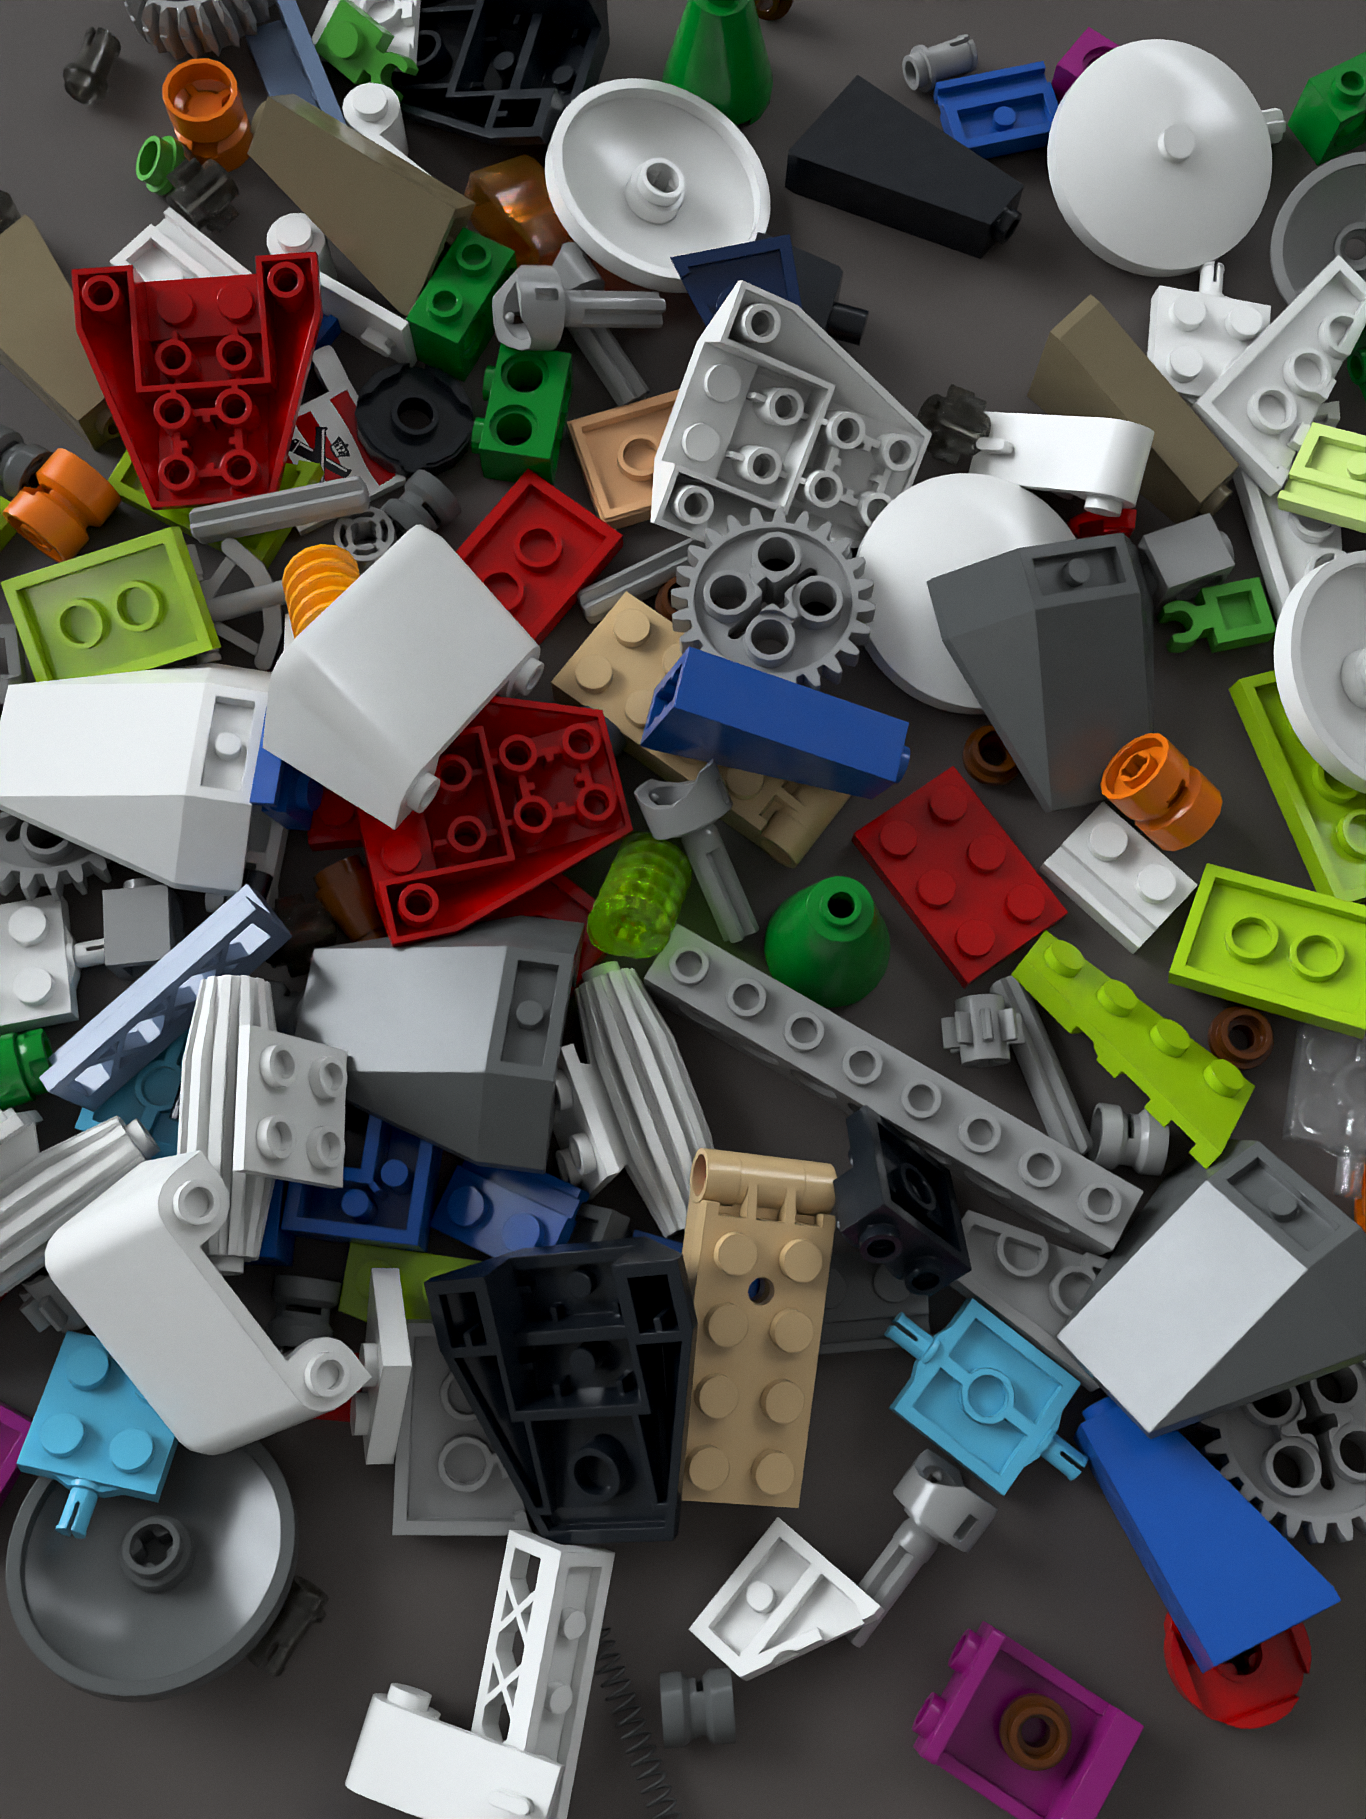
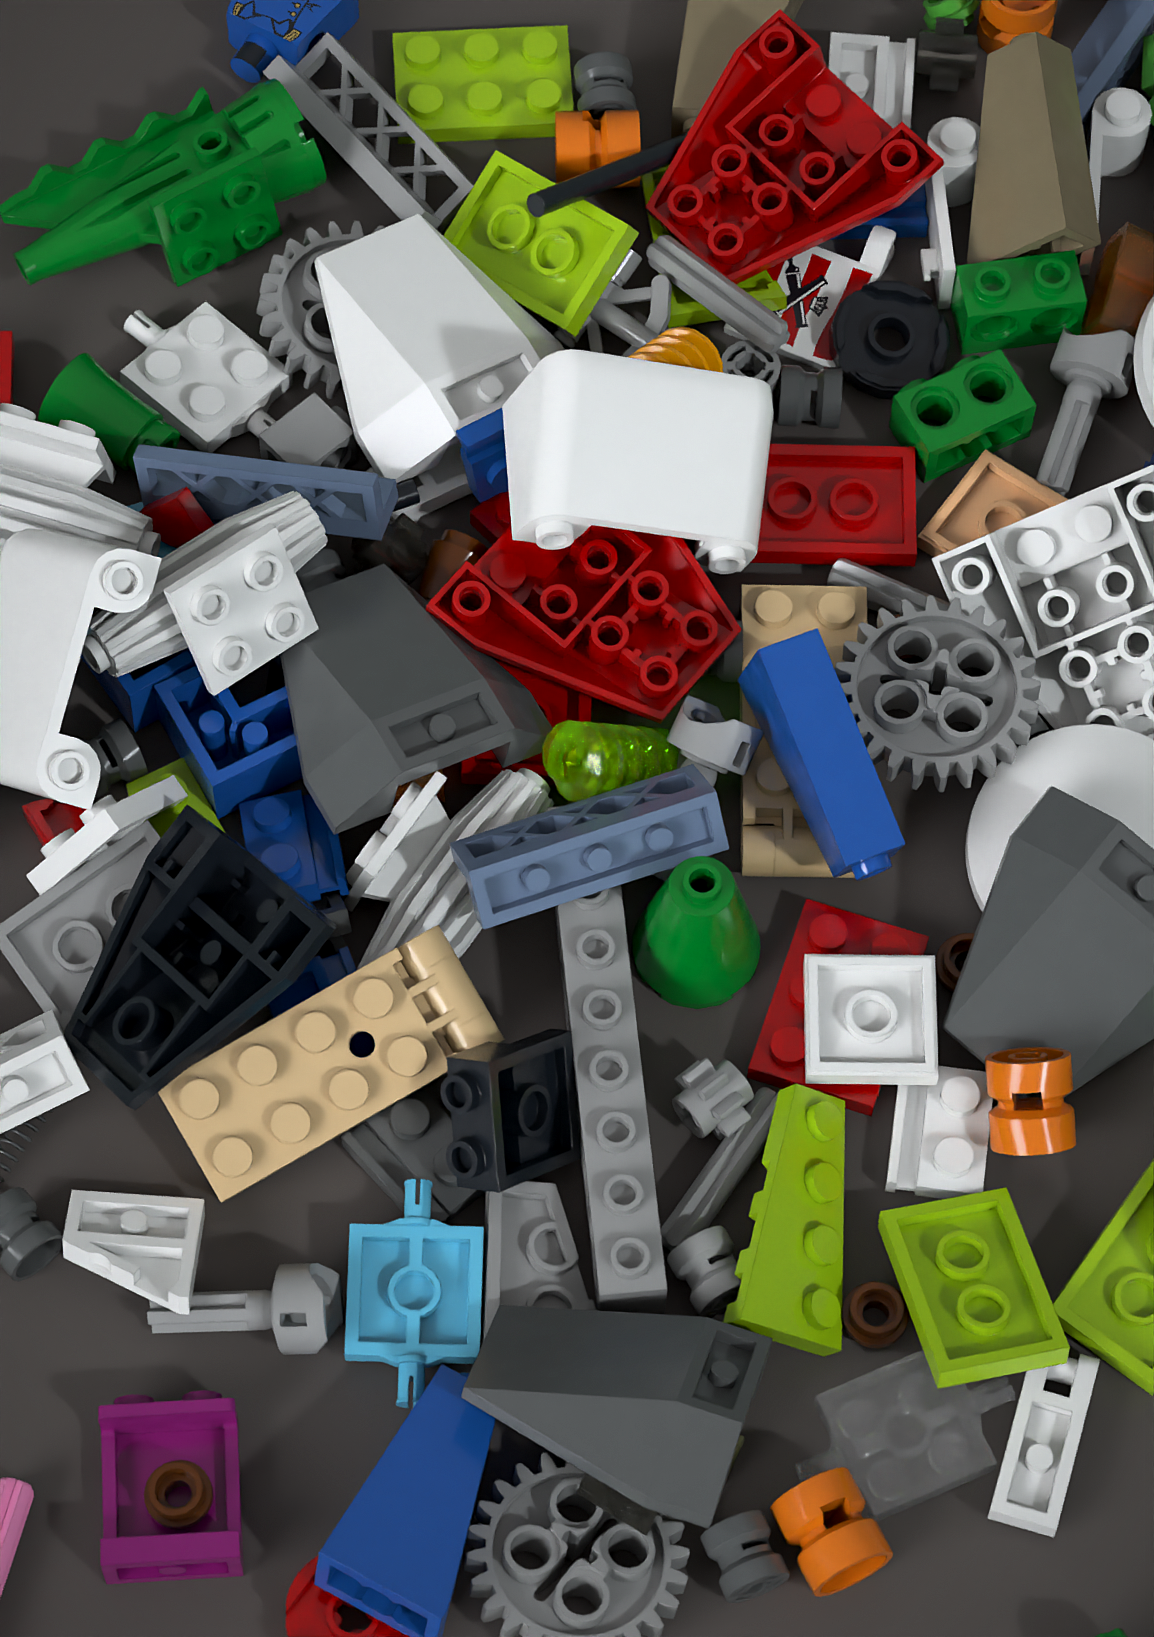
camera: 55 degrees right, 10 degrees down
light grey piece [492,265,666,351] -> none
none -> red tile [140,487,214,548]
none -> sand blue fence [449,764,729,930]
none -> black bar [527,131,689,217]
none -> white tile [803,954,939,1085]

